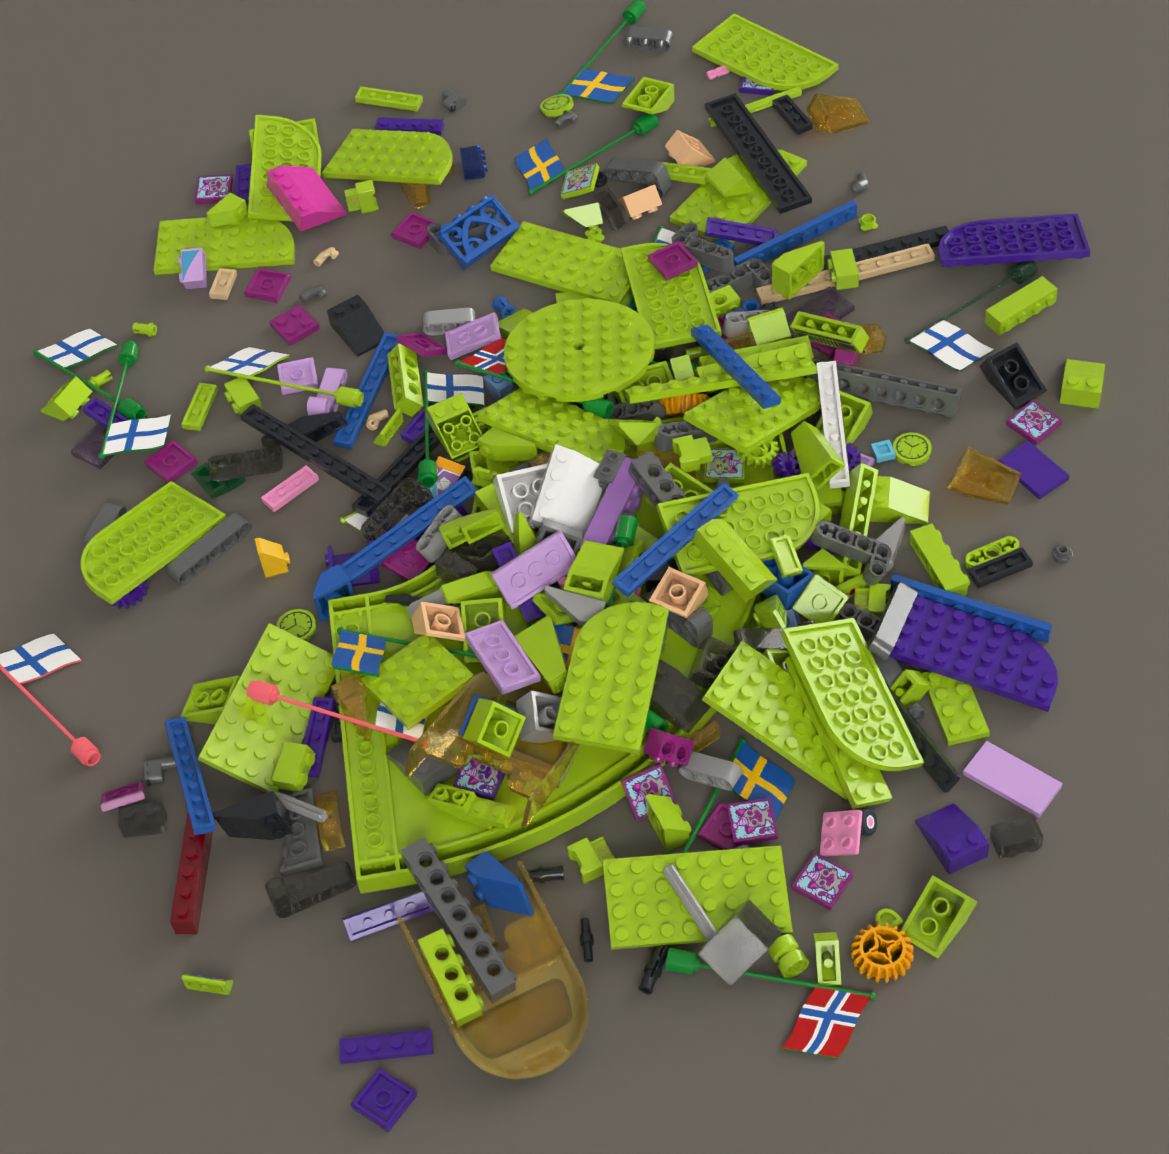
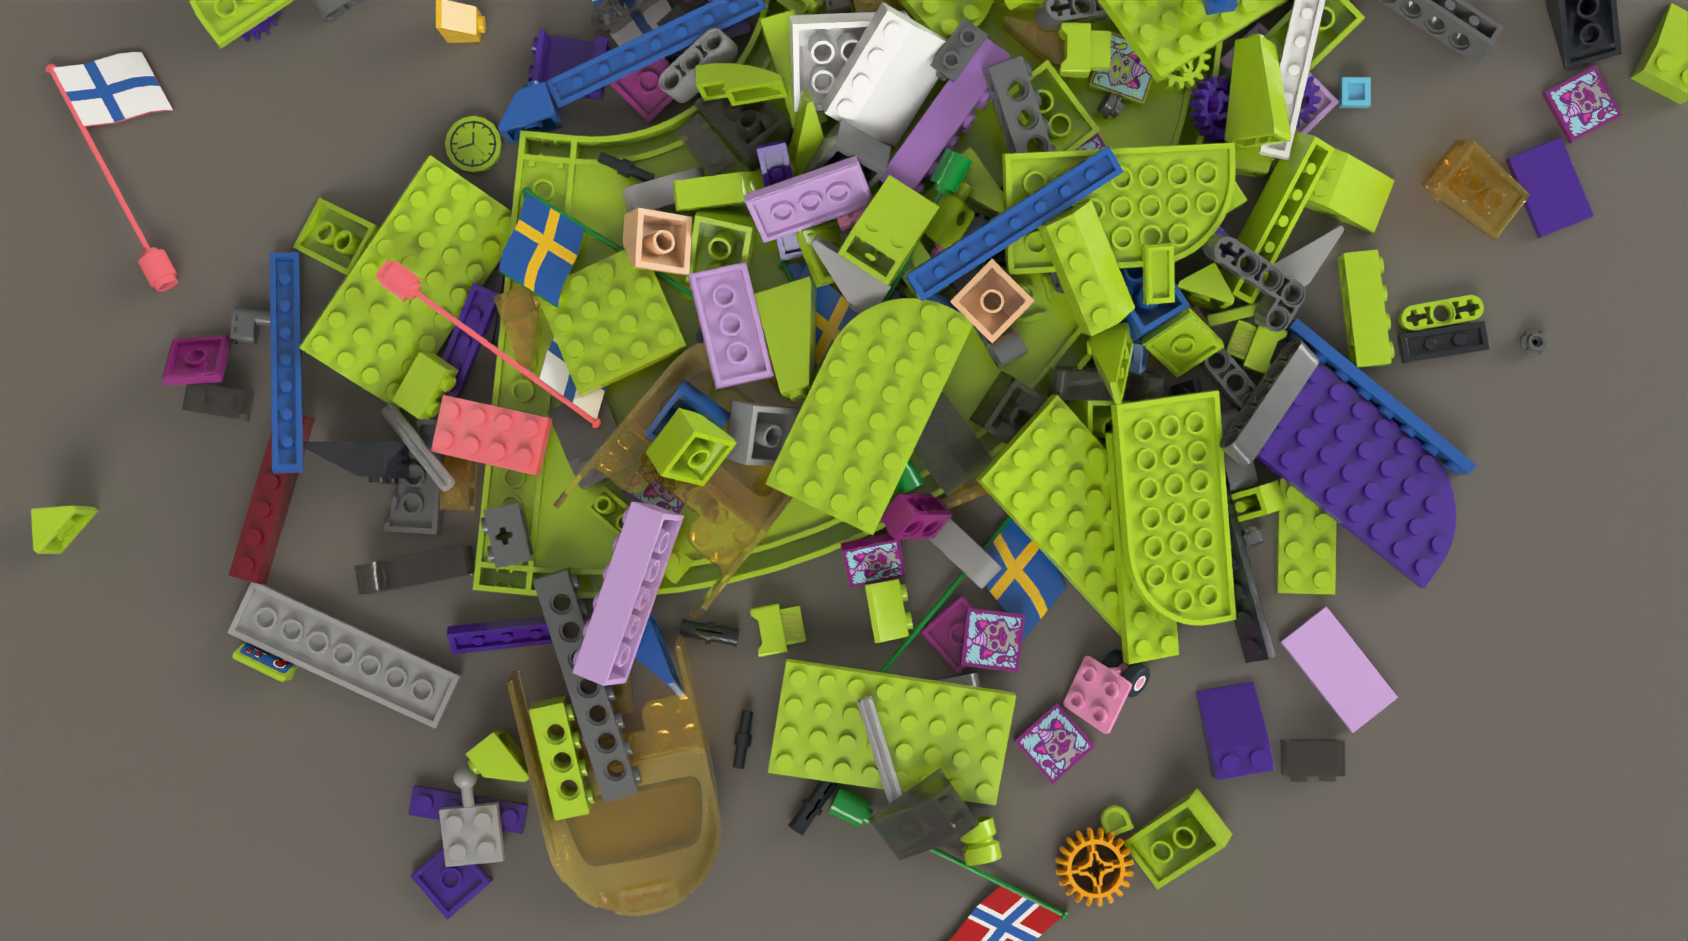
camera: 15 degrees right, 35 degrees up
lime slope [813,932,841,986] -> none
lime tile [893,432,932,466] -> none
none -> lime slope [31,506,98,554]
none -> light grey plate [227,582,462,729]
none -> coral plate [431,395,553,476]
none -> light grey plate [439,766,505,867]
none -> lime slope [466,727,538,782]
none -> dark grey brick [481,503,535,568]
none -> lavender brick [572,502,684,686]

